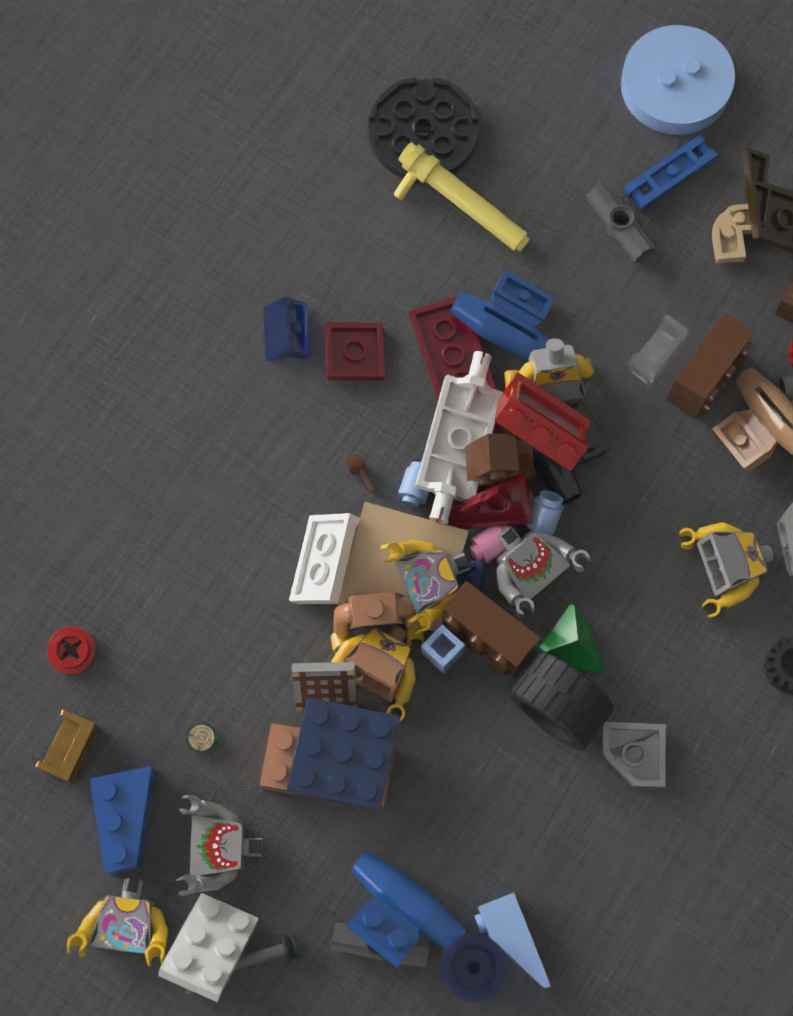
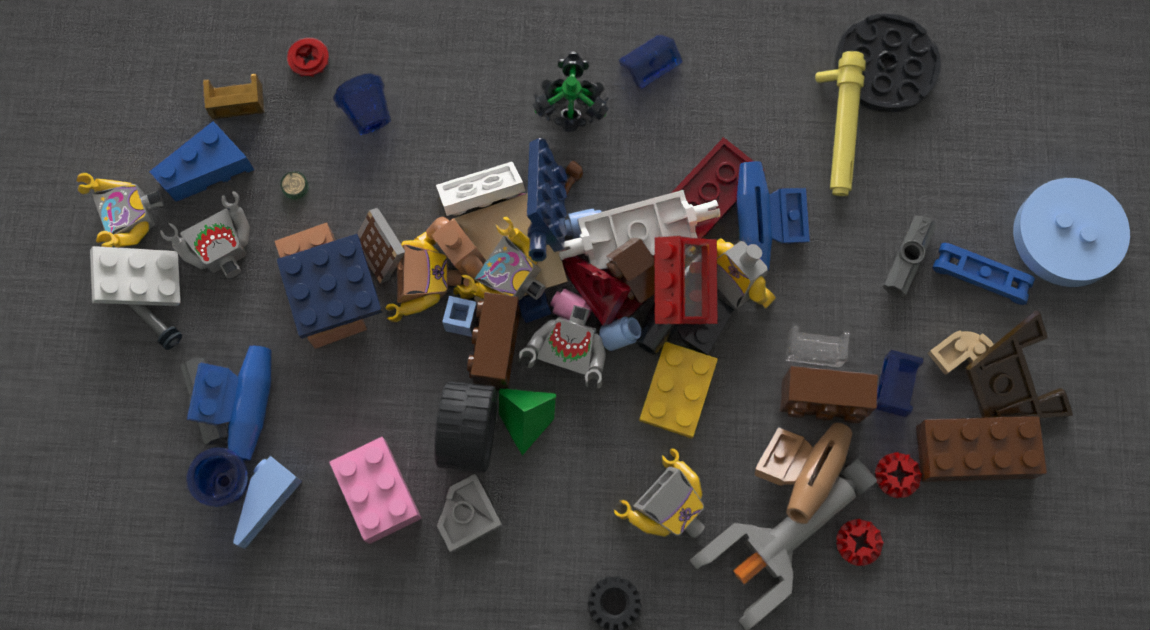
camera: 55 degrees right, 0 degrees up
dark red plate [324,322,385,381] -> none
none -> bright pink brick [330,437,422,544]
none -> clear blue piece [333,73,392,135]
none -> dark blue plate [527,138,567,262]
none -> black plant [533,52,609,132]
none -> yellow plate [639,342,718,439]
none -> clear blue panel [877,350,924,417]

